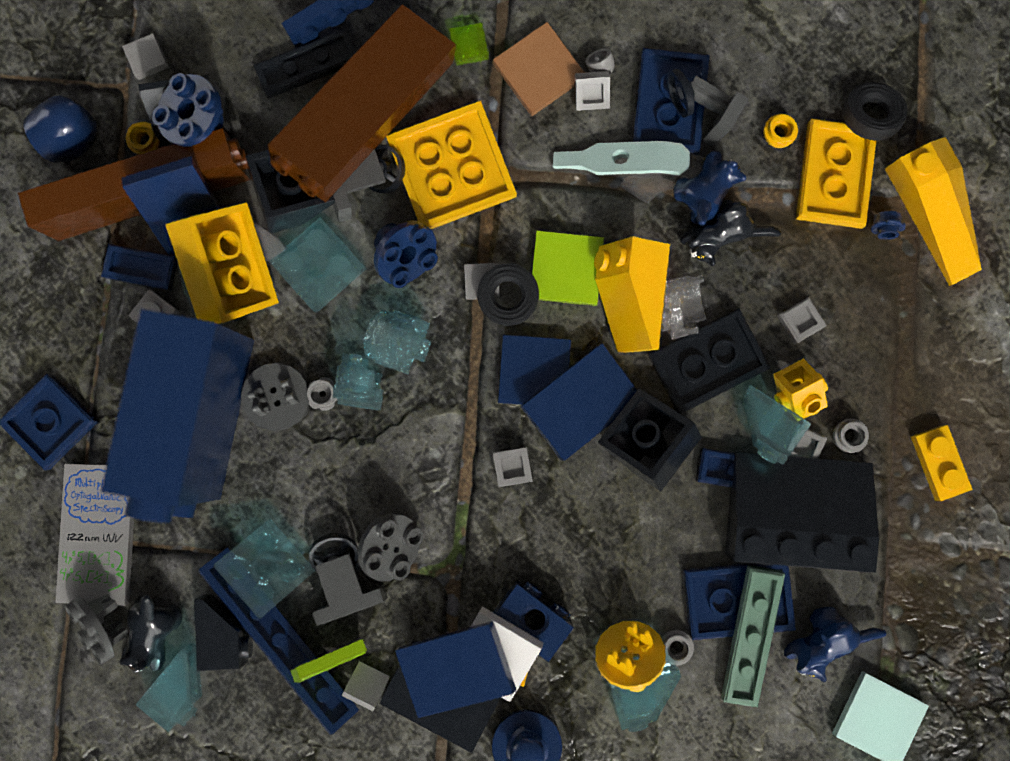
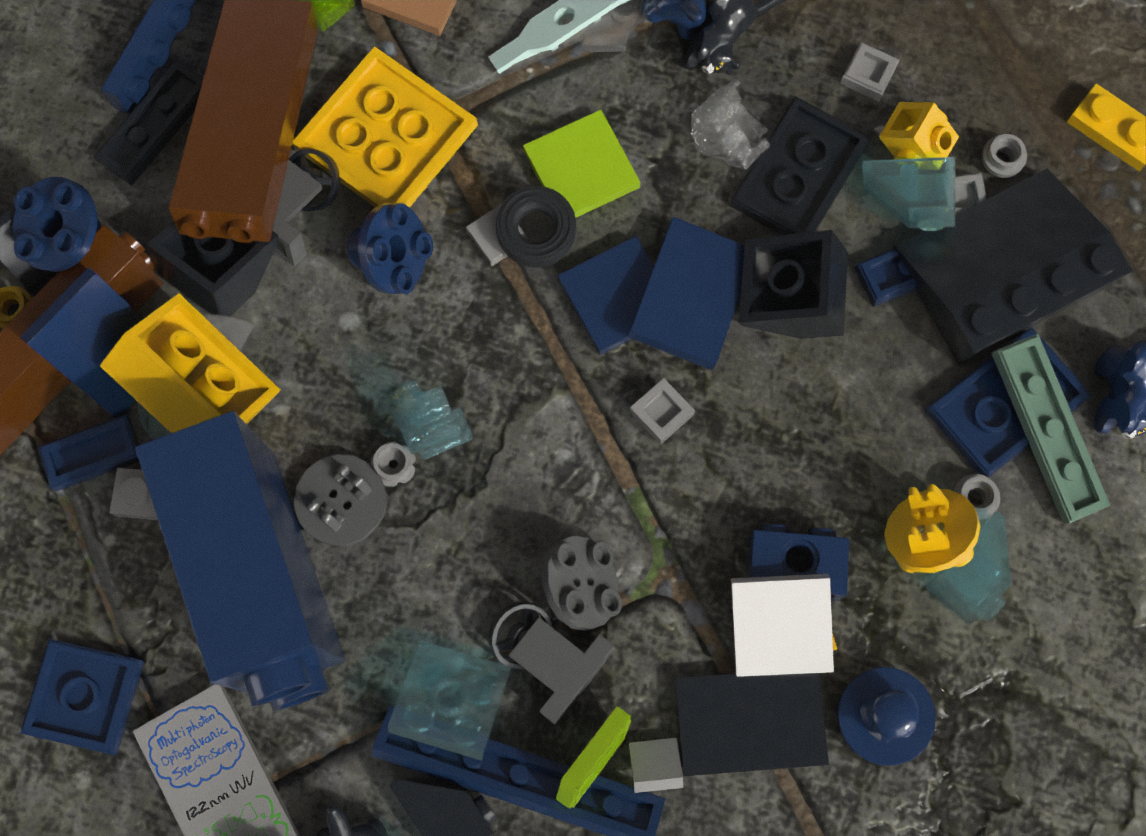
camera: 30 degrees left, 10 degrees down
clear light blue plate [269,217,366,313] -> none
clear light blue hair [363,310,431,375] -> none
dark blue tile [395,621,517,718] -> none
yellow slope [594,236,670,353] -> none

